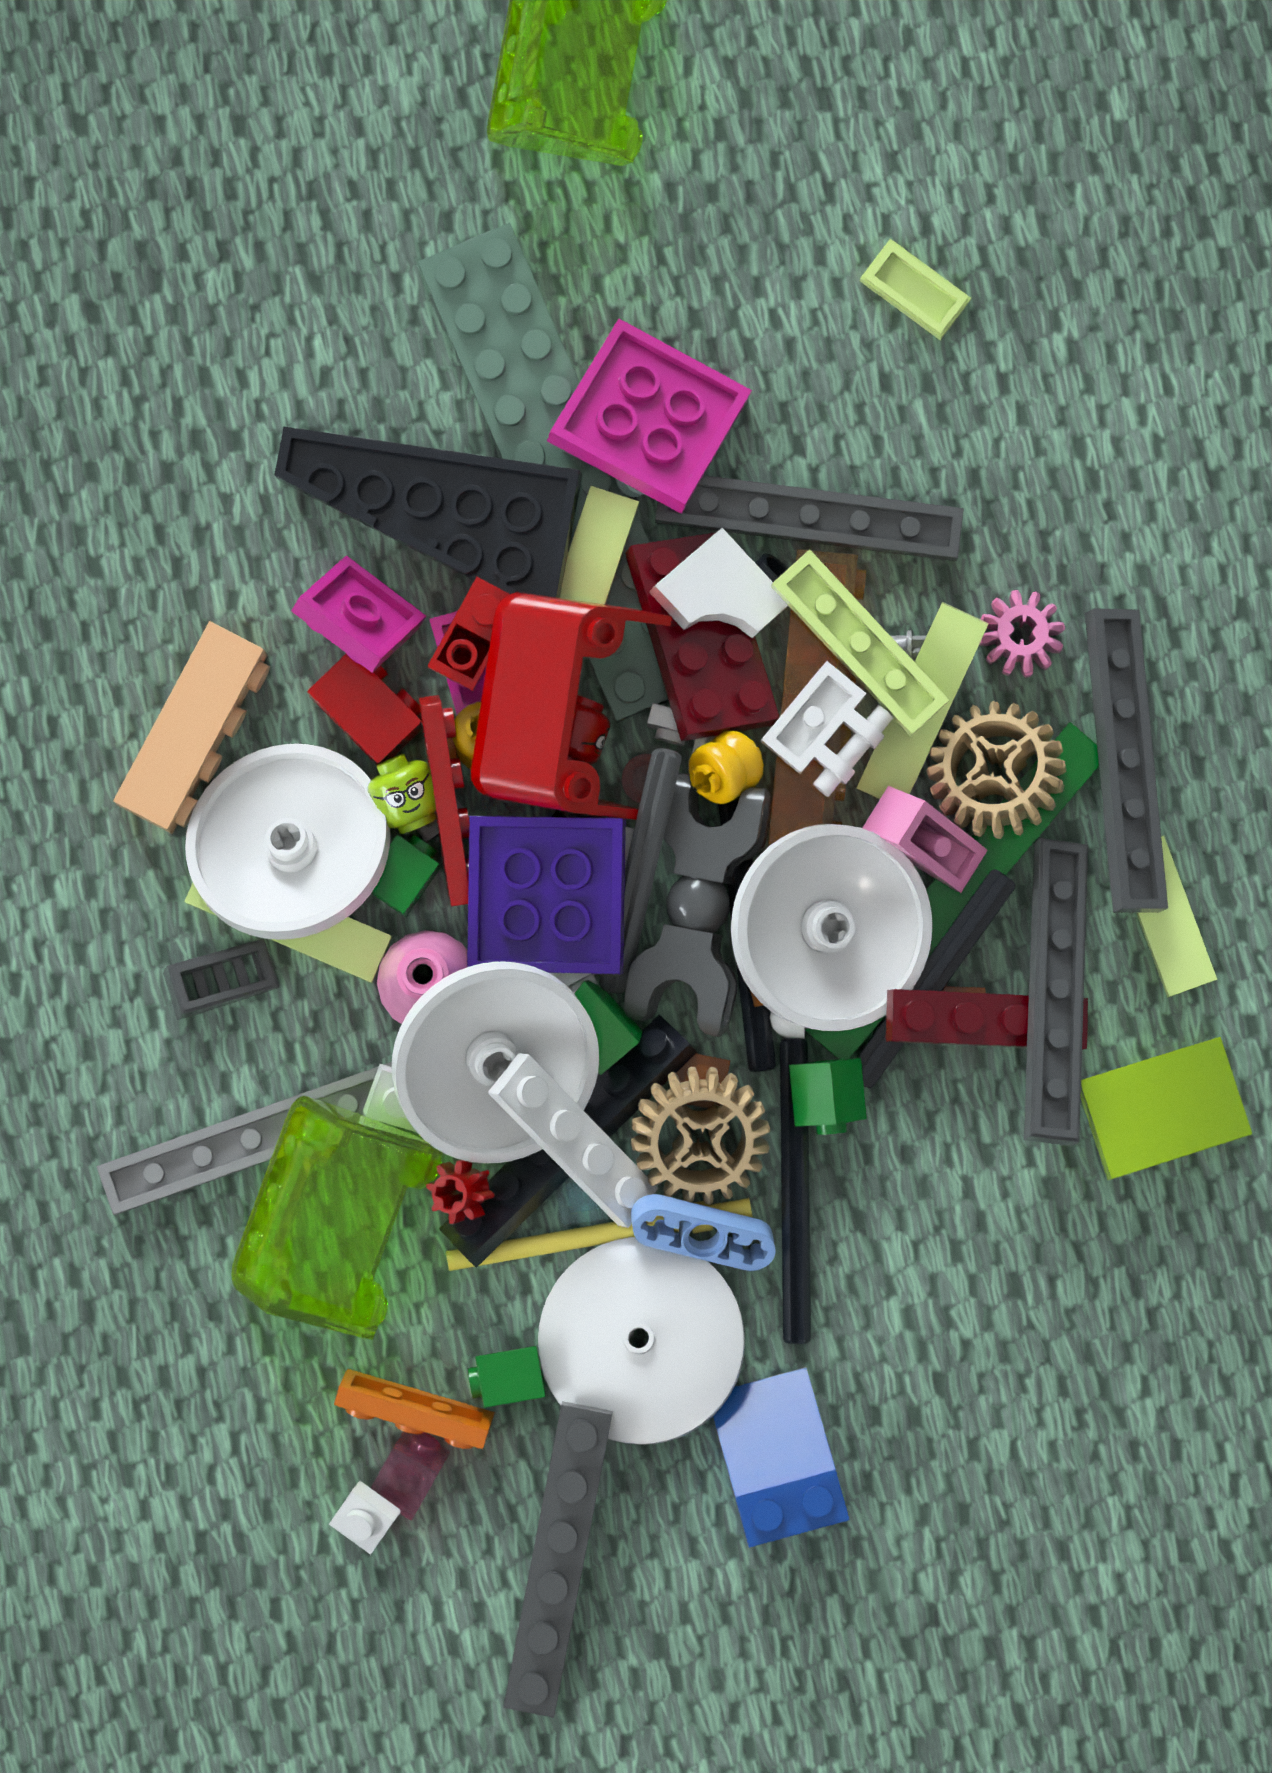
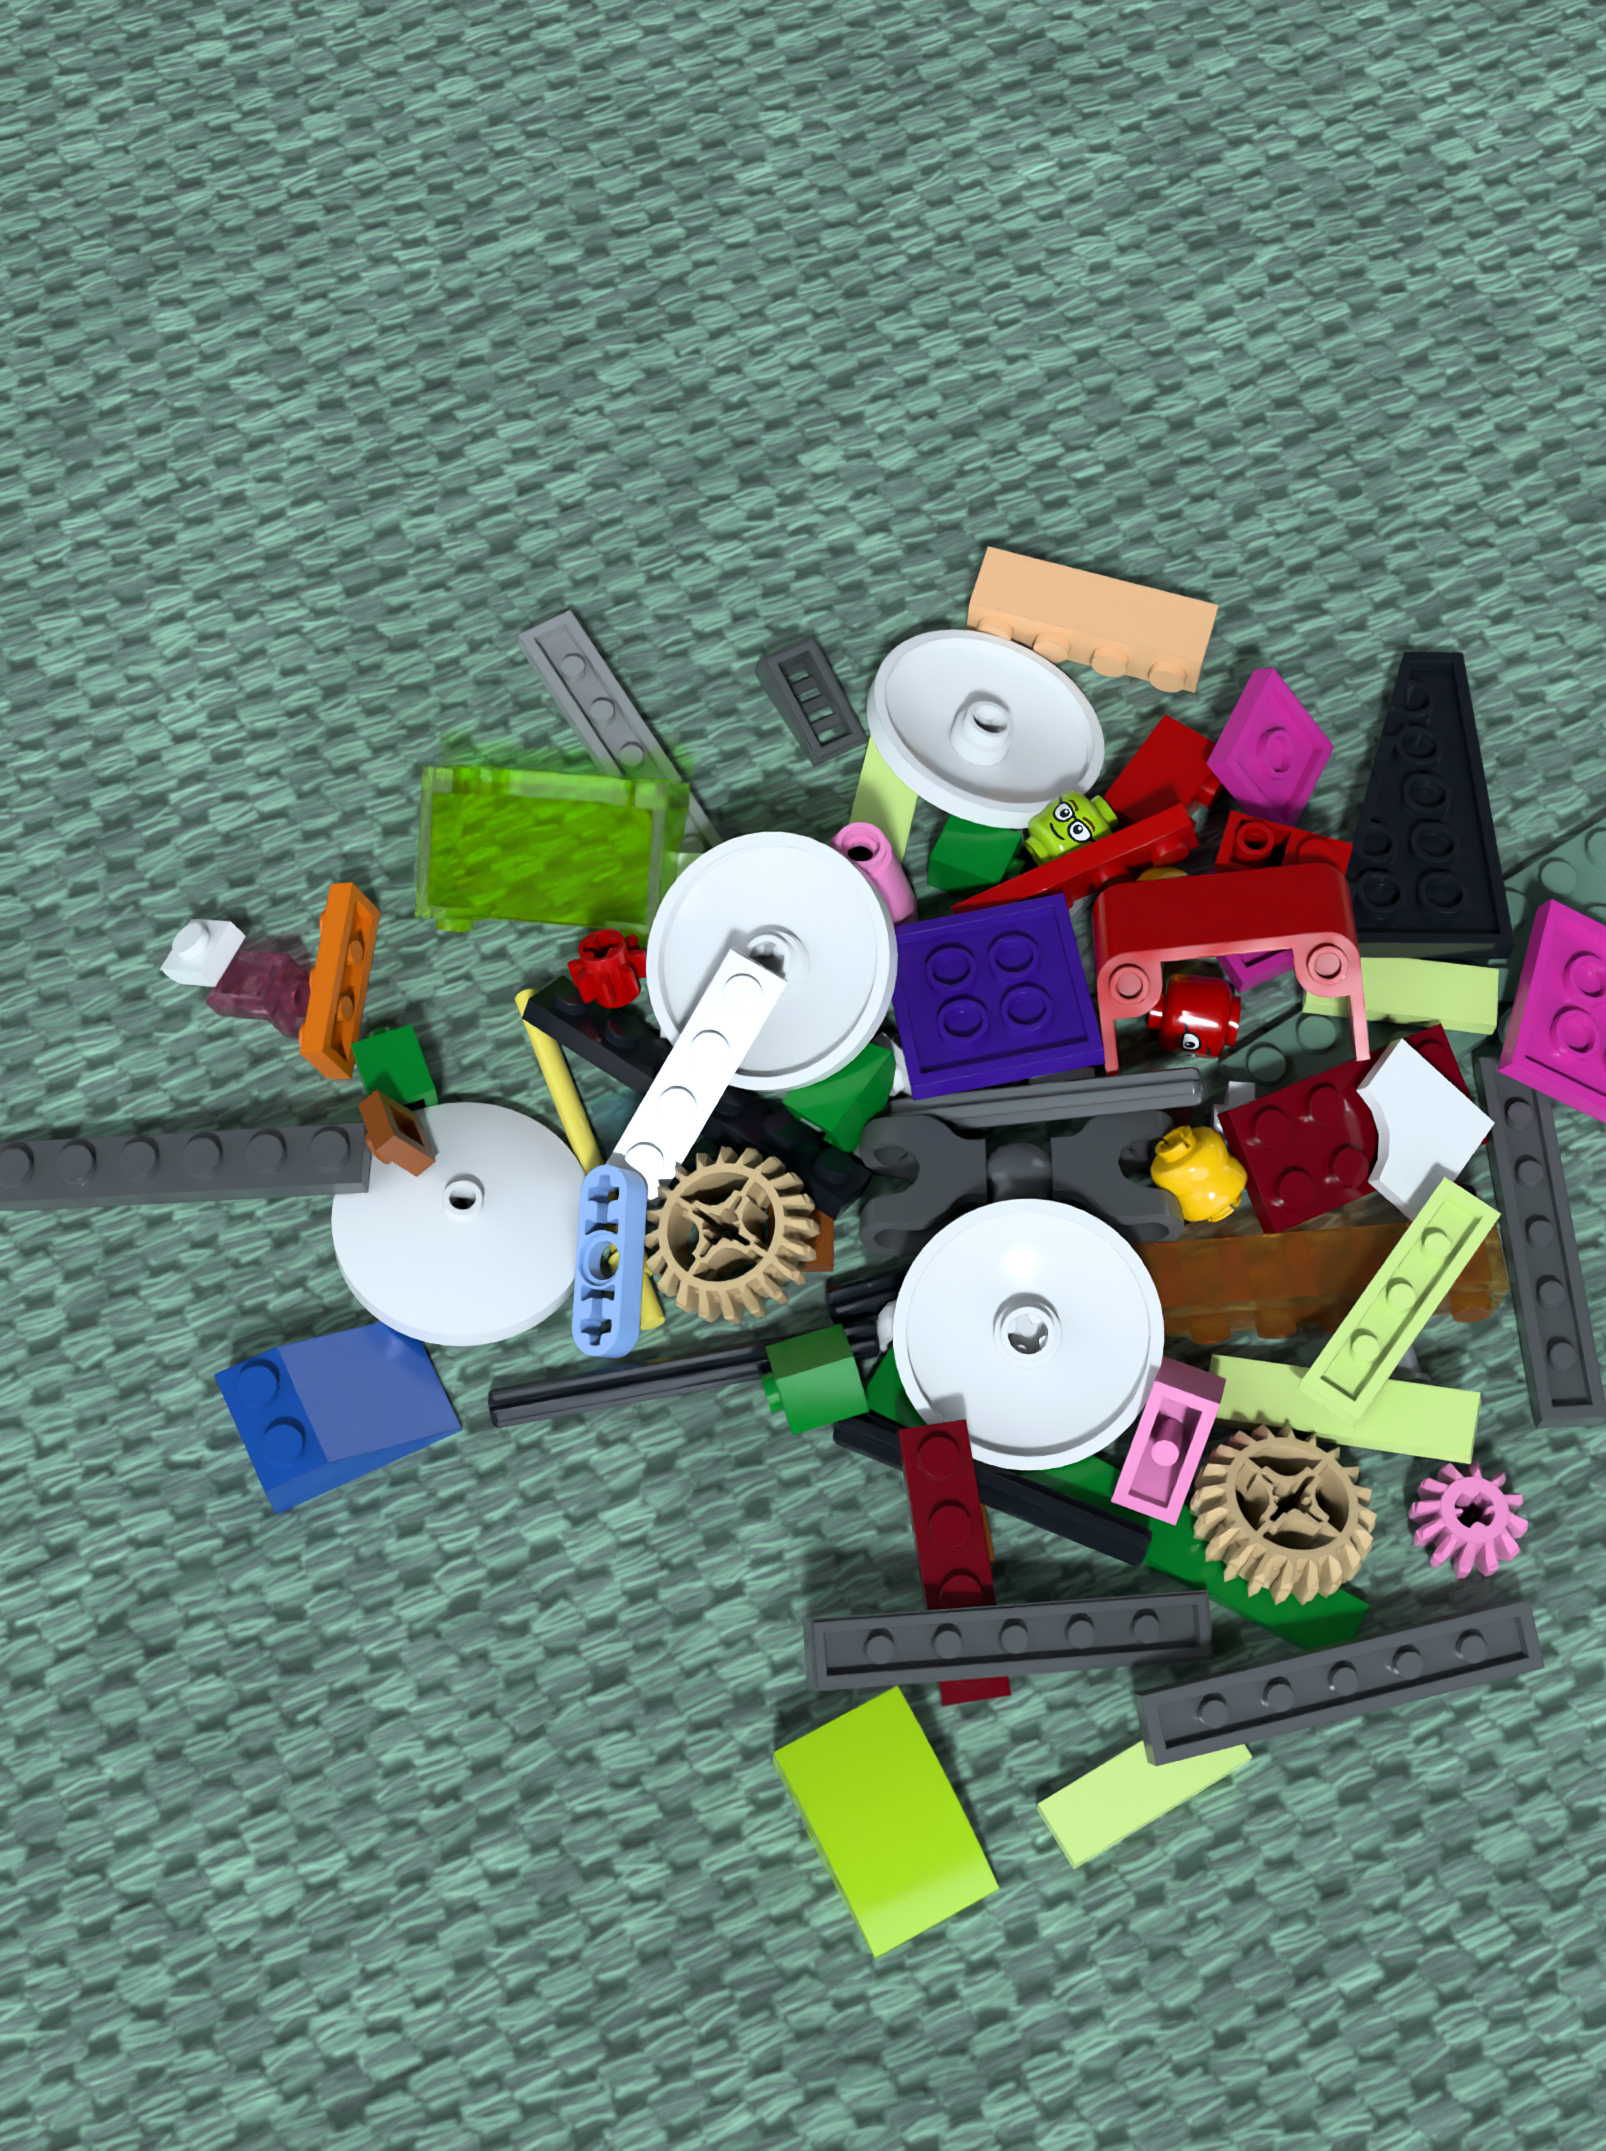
camera: 75 degrees right, 20 degrees down
white plate [761,661,893,797] -> none
none -> dark orange plate [358,1089,436,1177]

